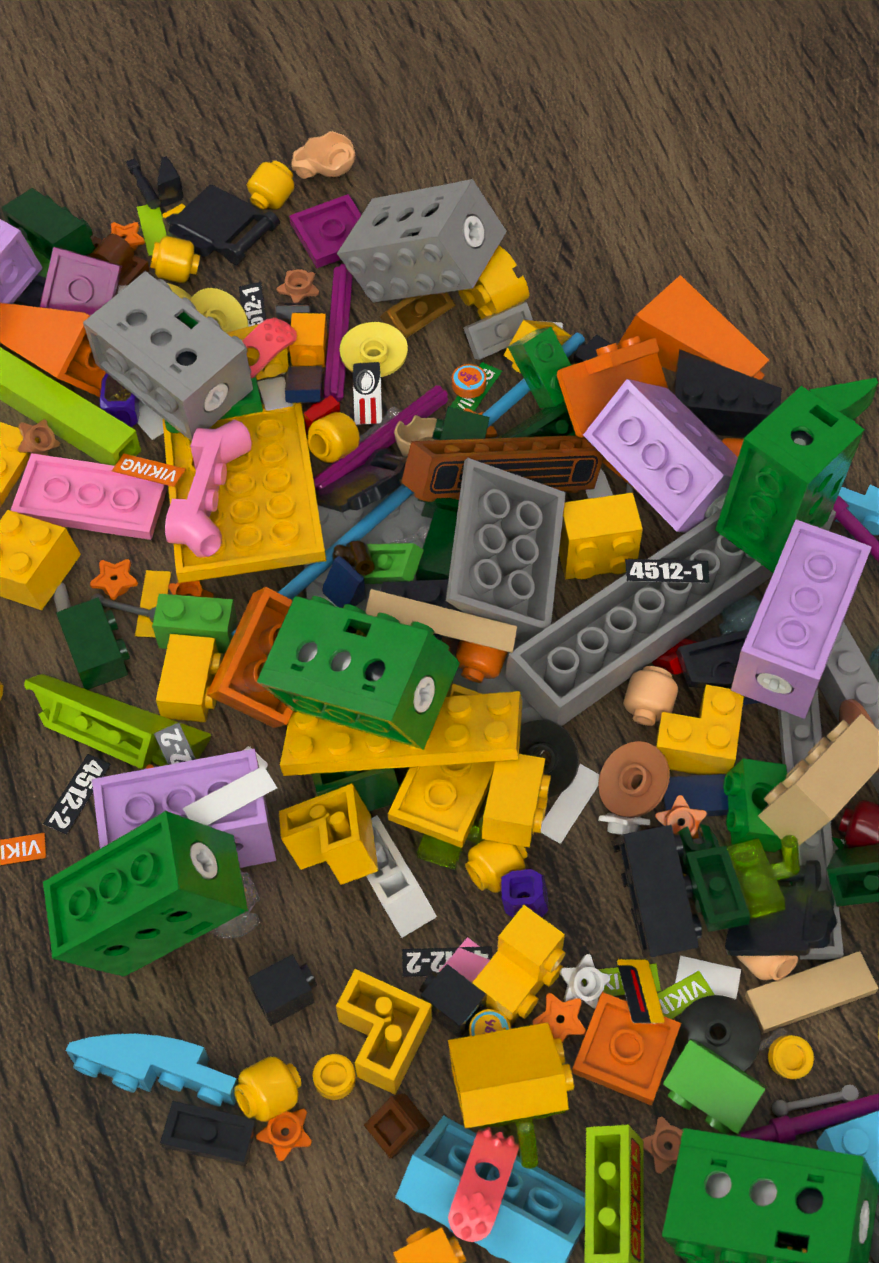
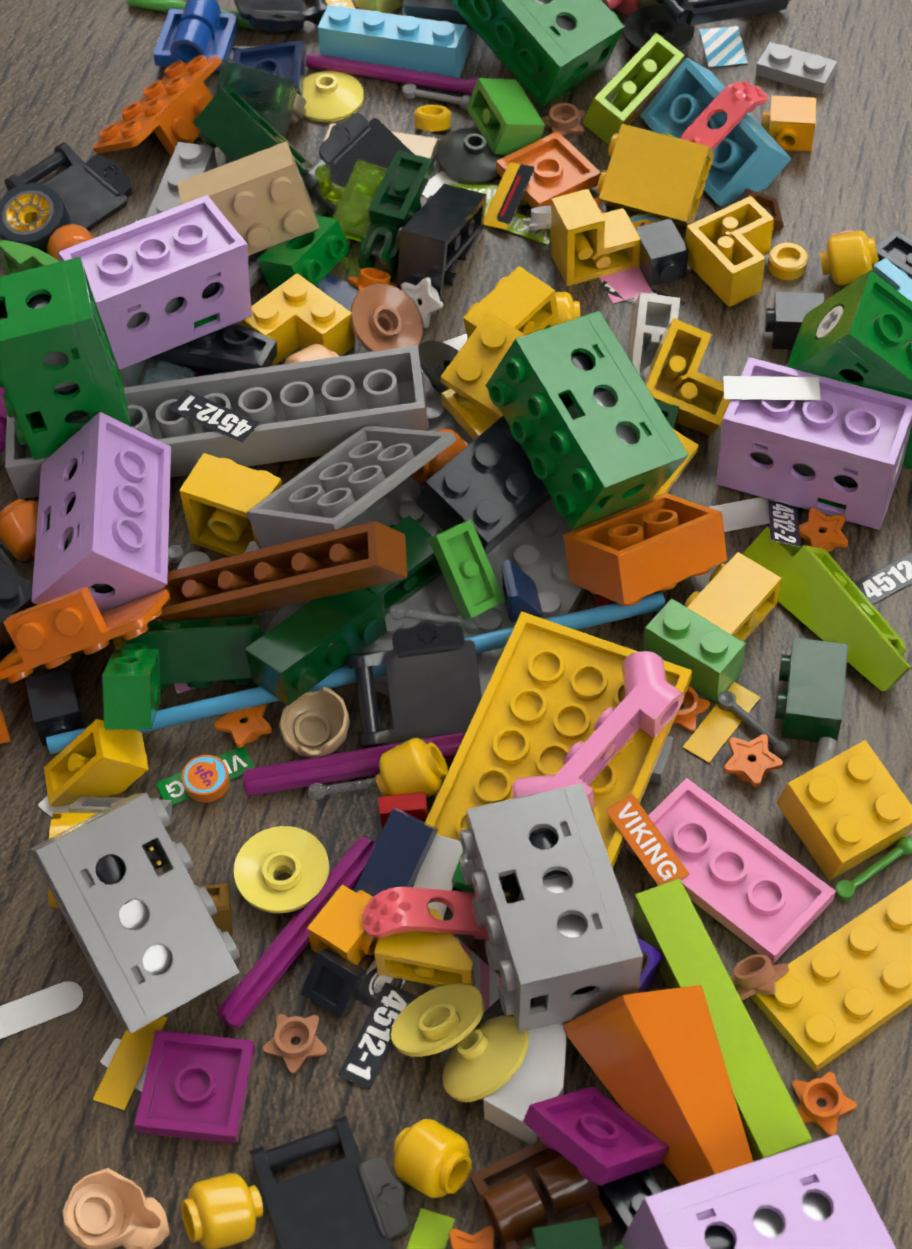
camera: 145 degrees left, 5 degrees down
dark brown arm [332,541,374,575] -> none
sticker [353,362,382,425] -> none
tan sticker [365,589,517,653] -> none
dark purple rock [501,869,549,918] -> none

